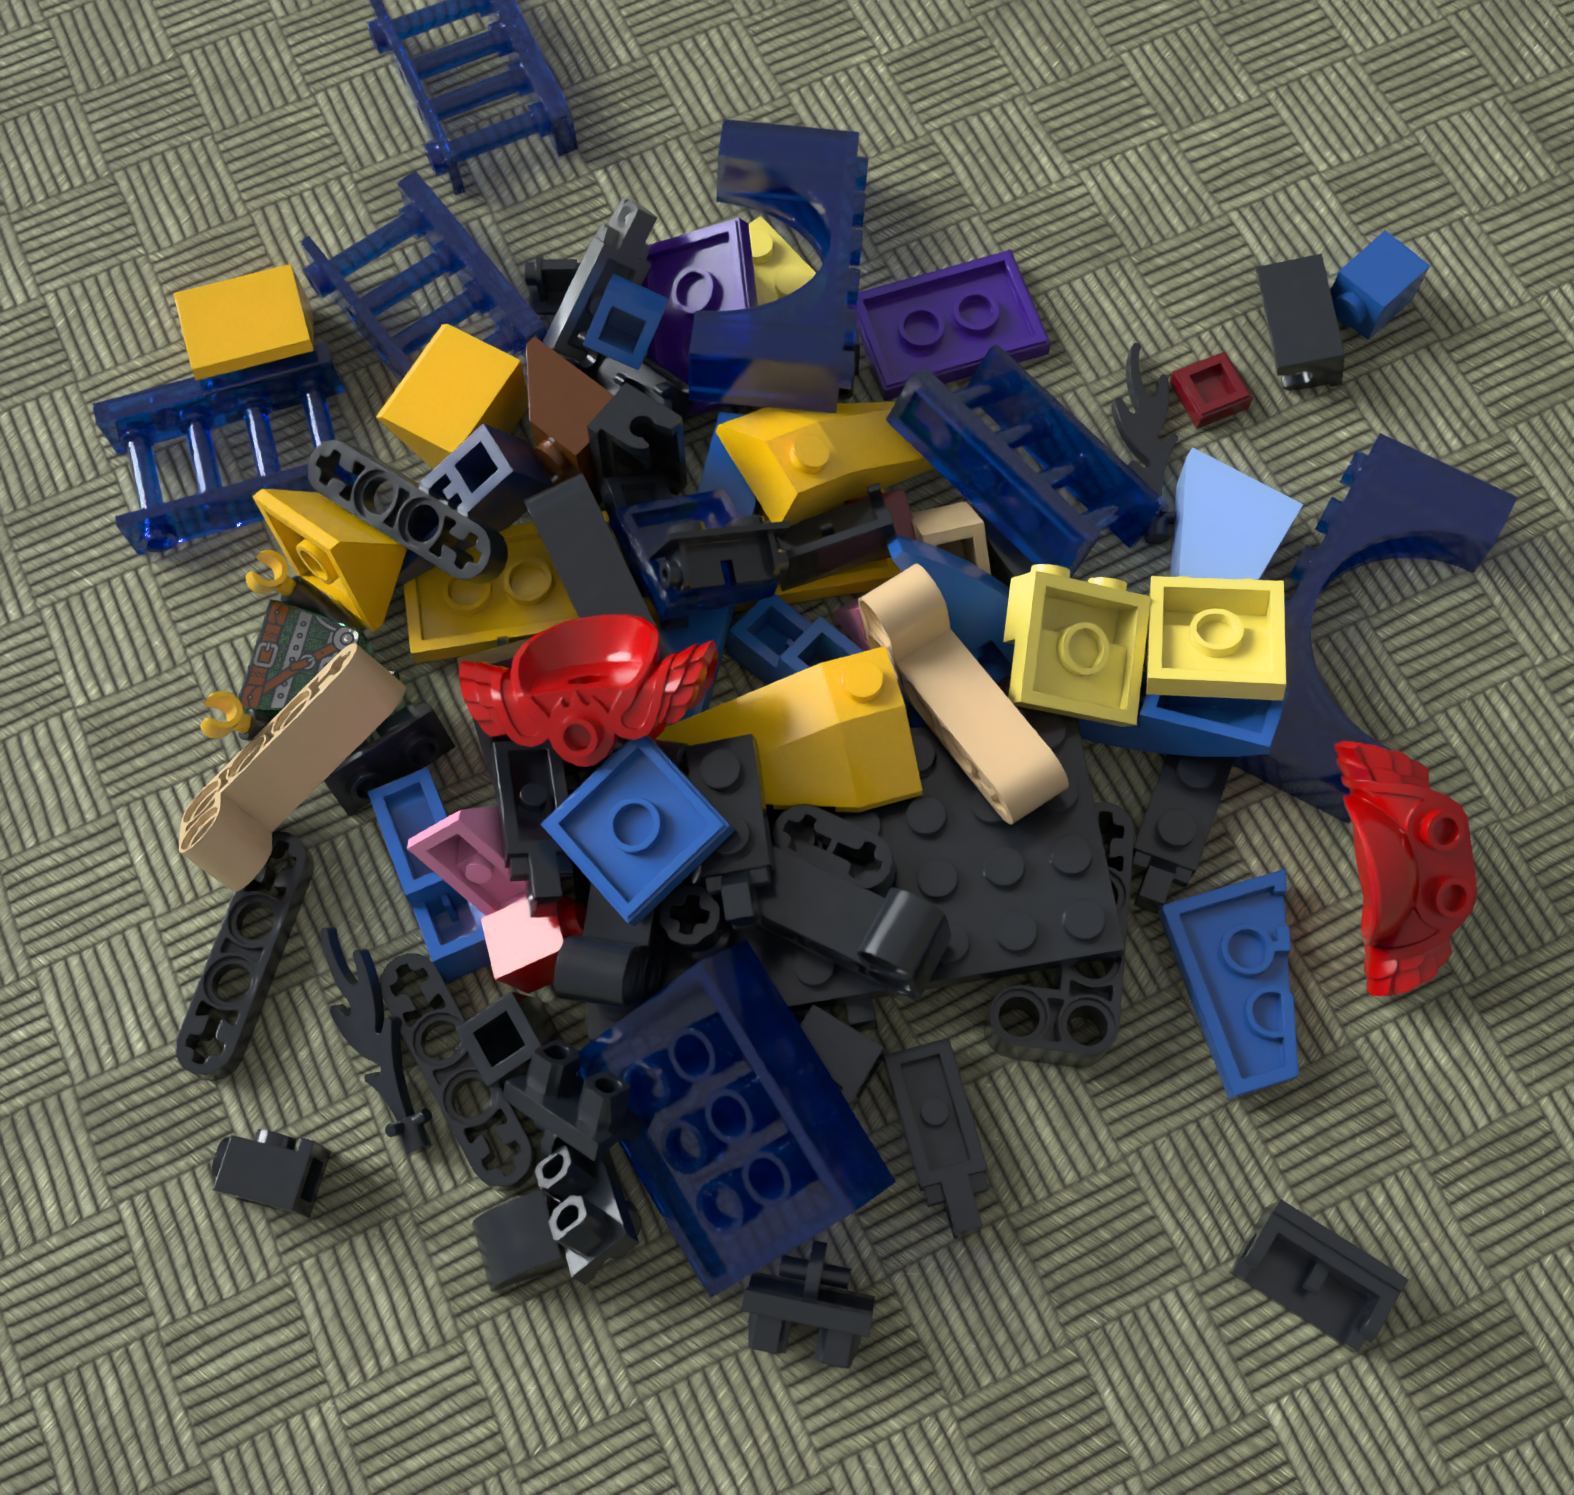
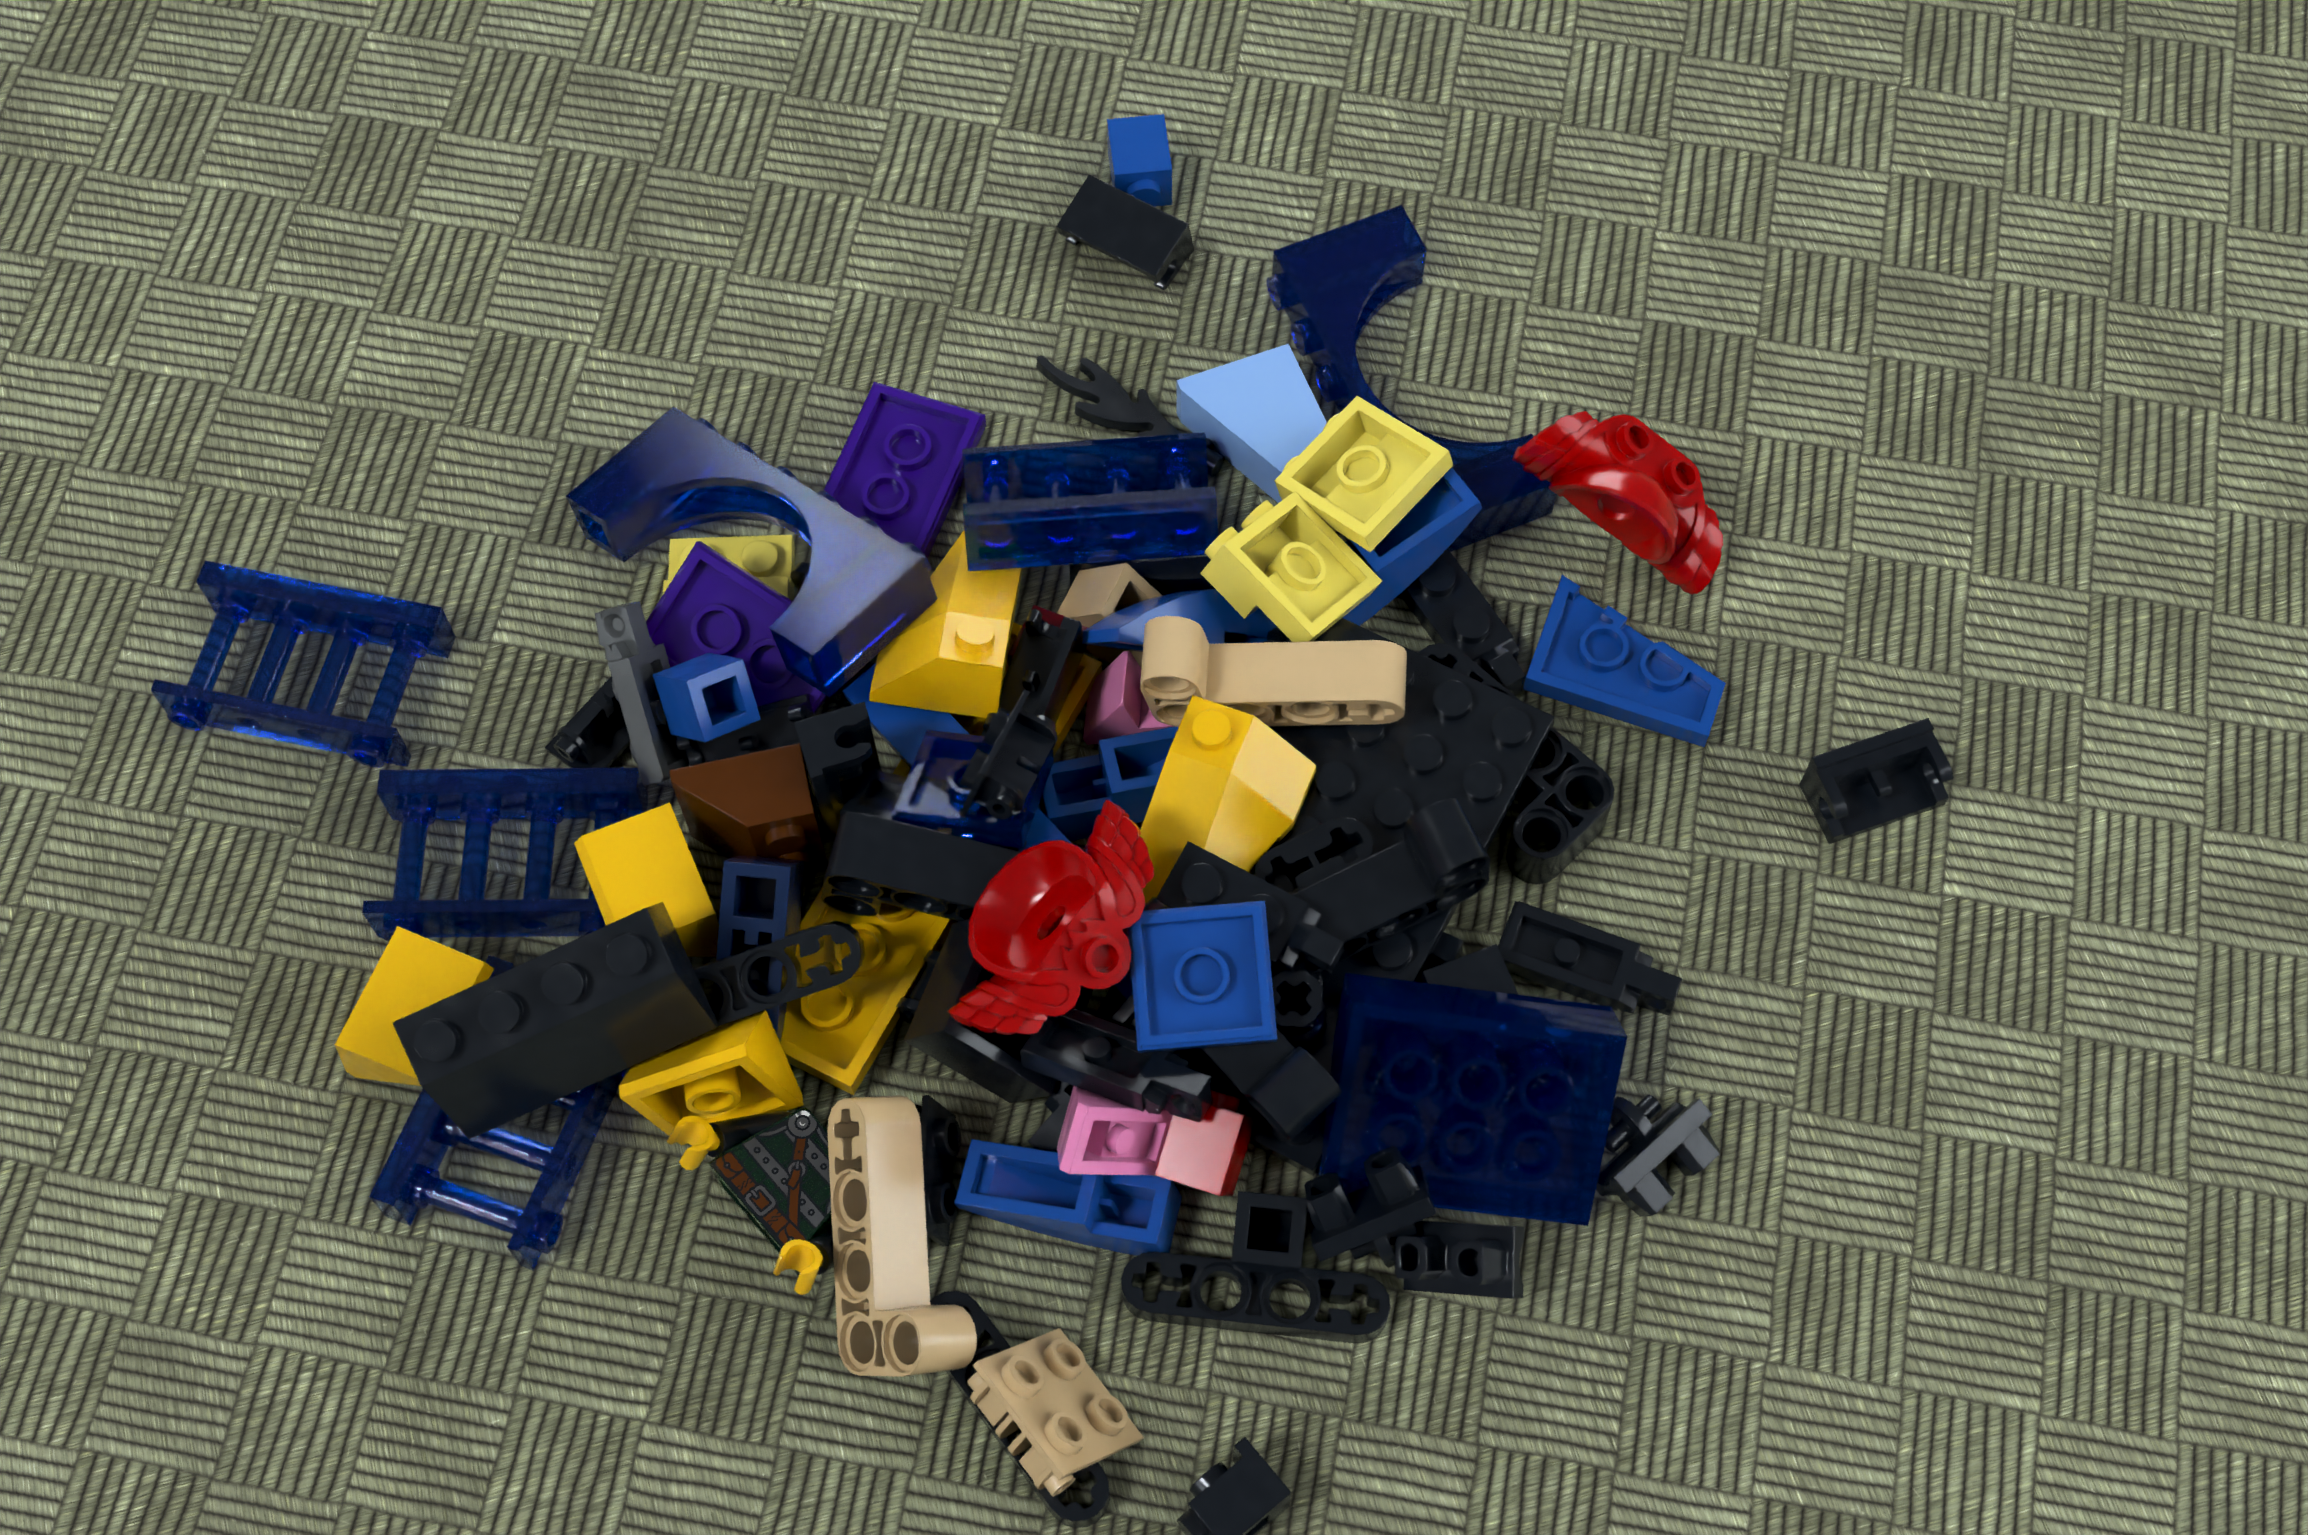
camera: 55 degrees left, 5 degrees down
black piece [321,927,432,1157] -> none
black brick [472,1190,568,1292] -> none
dark red tile [1169,351,1253,429] -> none
none -> black slope [392,902,719,1139]
none -> tan hinge [967,1328,1144,1497]

